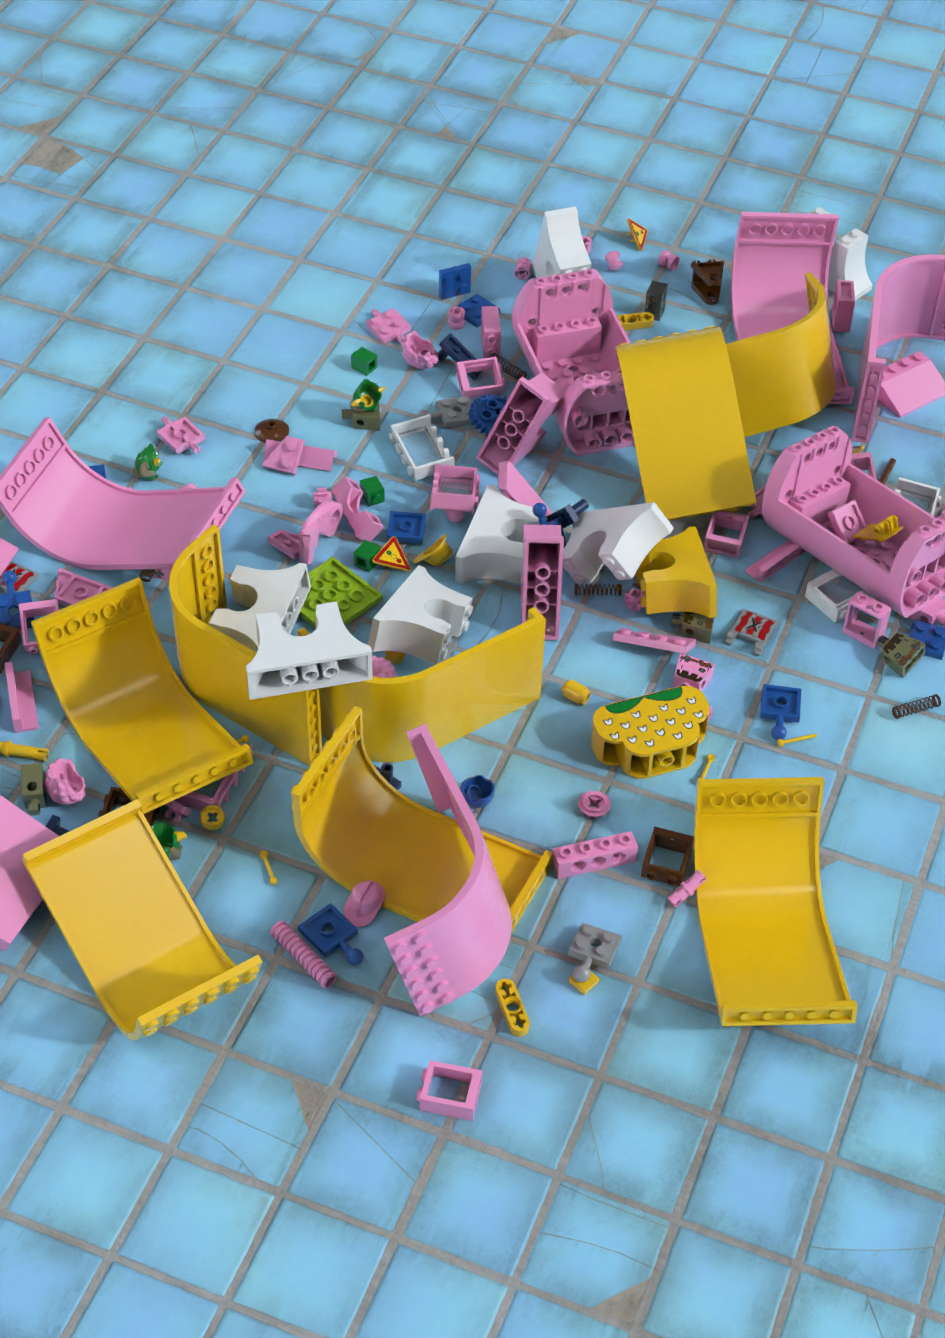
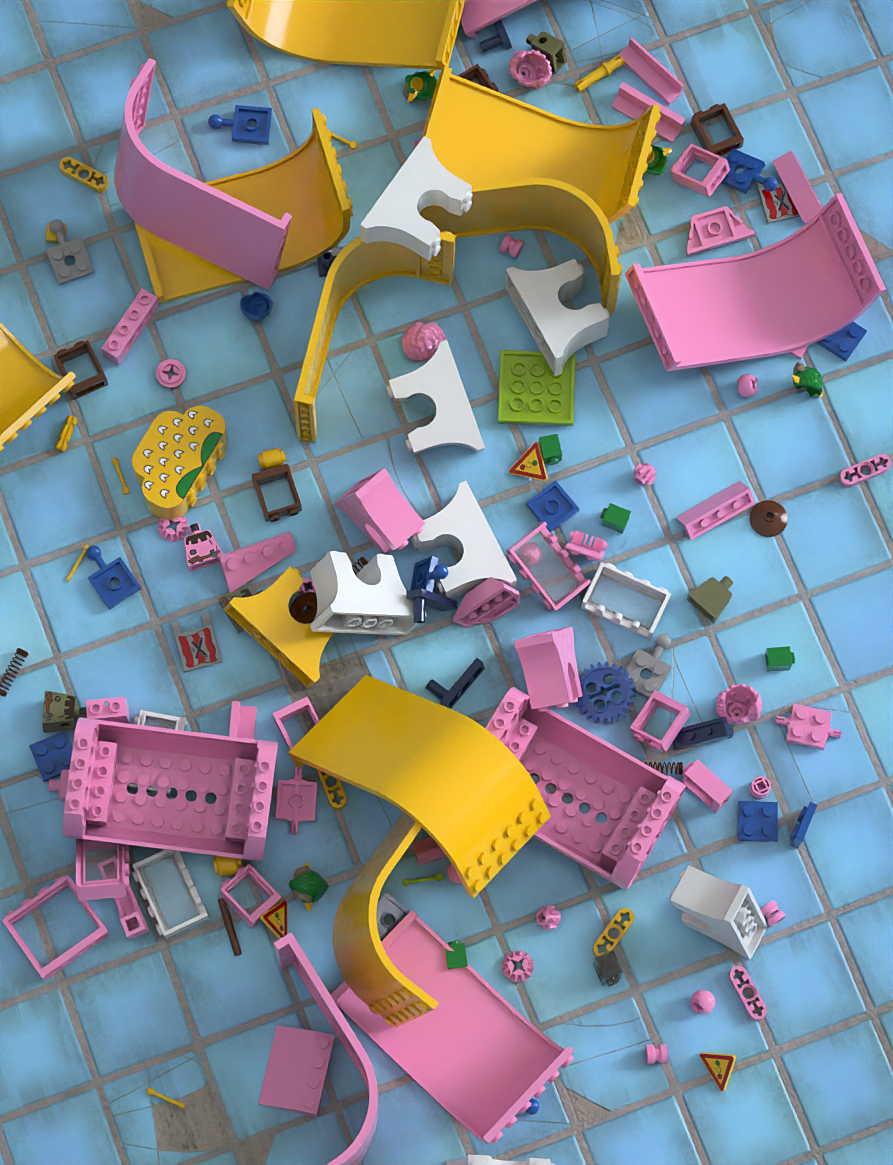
camera: 135 degrees right, 25 degrees up
bright pink plate [157,416,205,454] -> none
yellow piece [199,805,225,831] -> none
bright pink wing [262,436,305,475] -> none
bright pink wing [268,530,319,560] -> none
bright pink piece [271,921,337,988] -> none
bright pink animal [299,500,343,565] -> none
bright pink arch [331,476,384,542] -> none
bright pink piece [343,880,385,927] -> none
green hair [350,379,386,412] -> none
yellow piece [412,534,453,566] -> none
bright pink window [416,1060,482,1121] -> none
bright pink pin [667,870,707,908] -> none
reddish brown piece [691,259,724,305] -> none
bright pink tile [827,500,867,544] -> none
bright pink window [831,280,855,333] -> none
yellow hinge [853,515,904,542] -> none
none -> reddish brown window [251,464,302,522]
none -> dark blue piece [426,658,485,709]
none -> bright pink hinge [565,530,608,561]
none -> bright pink beam [839,454,892,487]

